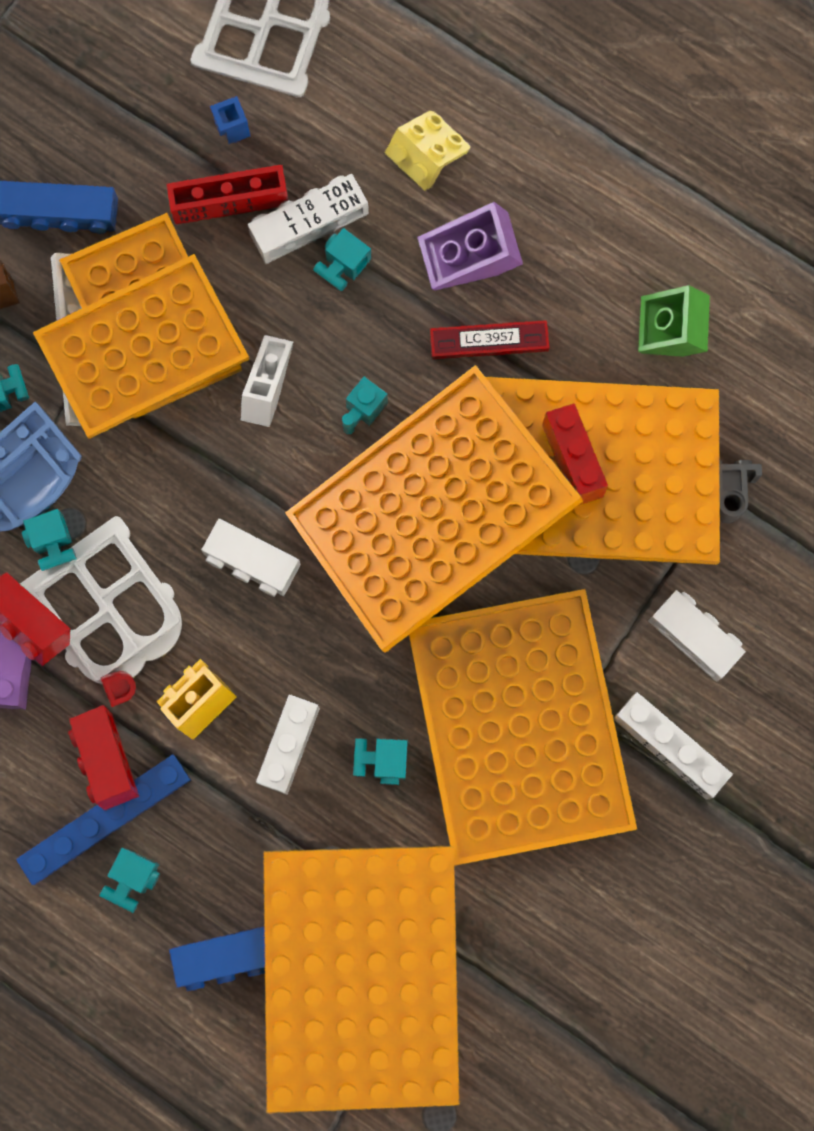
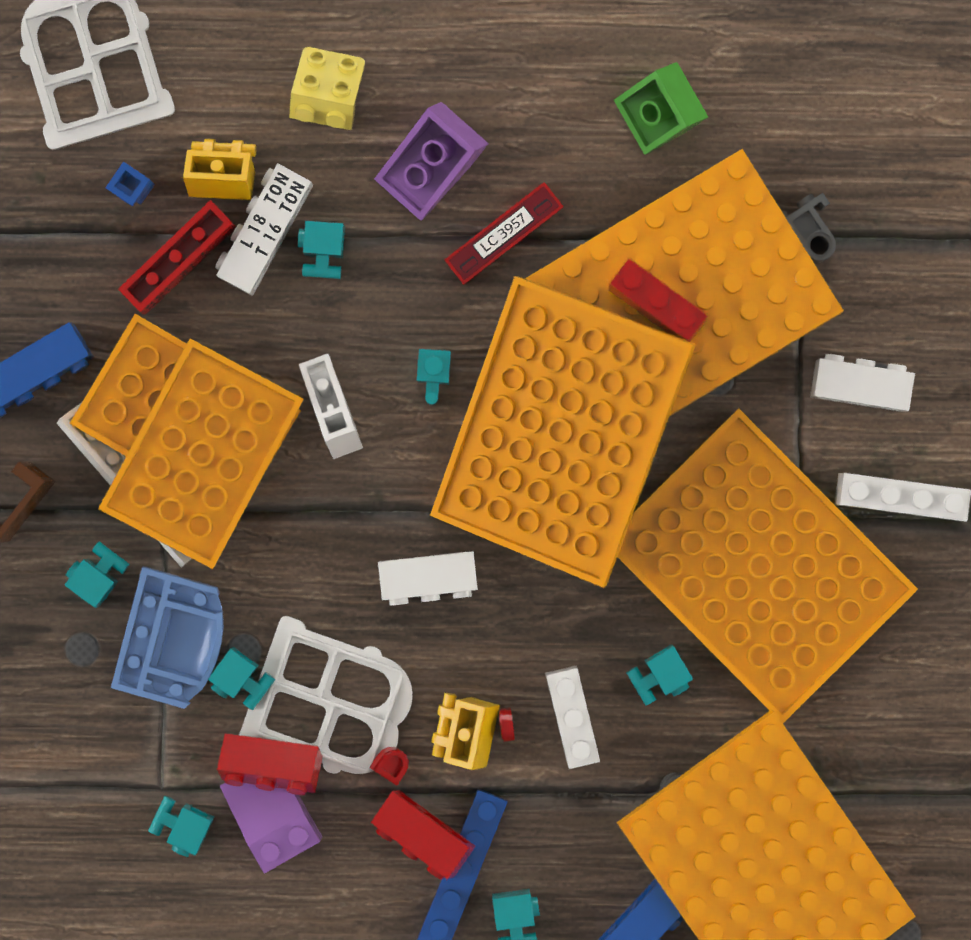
camera: 30 degrees left, 10 degrees up
none -> yellow brick [183,139,256,200]
none -> red tile [498,708,515,742]

